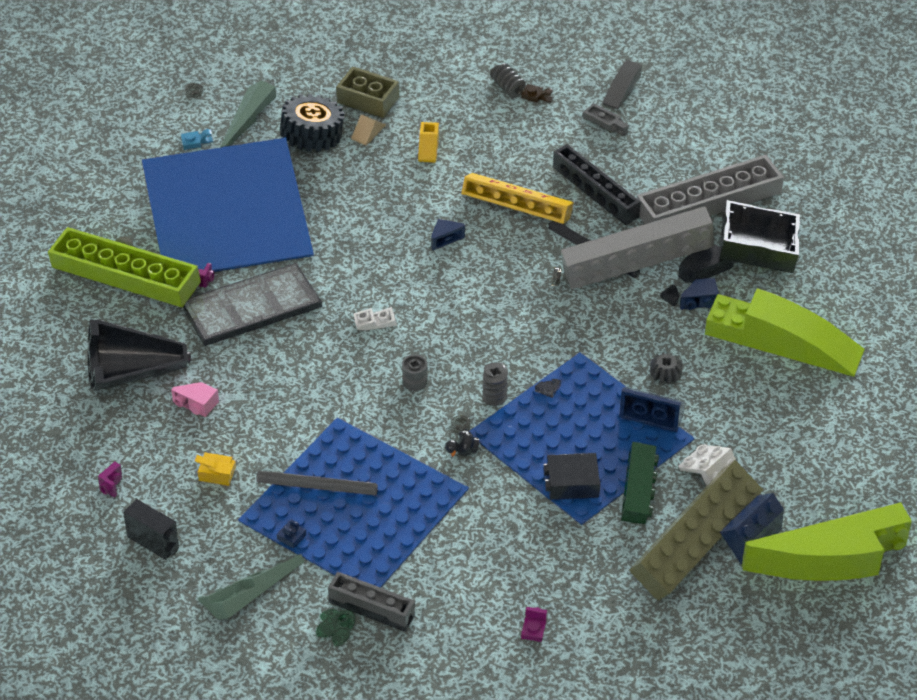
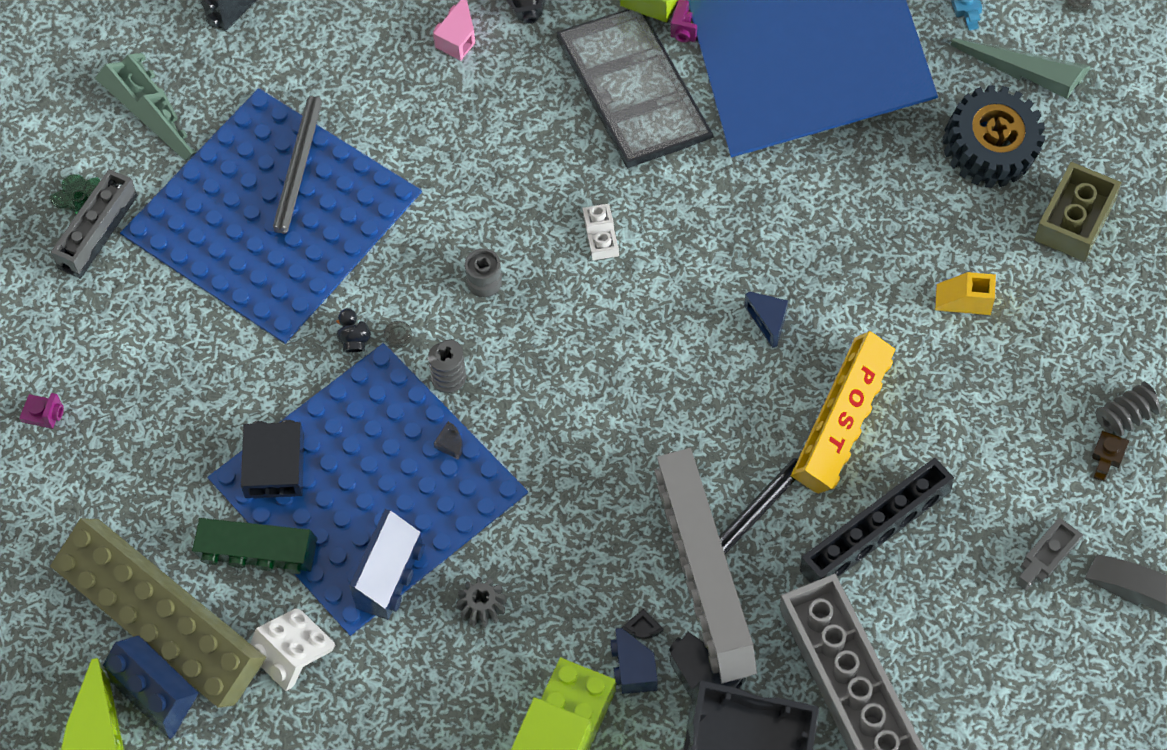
camera: 95 degrees right, 15 degrees up
yellow piece [195,452,236,486] -> none
dark blue tile [277,519,306,549] -> none
tan slope [351,115,386,145] -> none

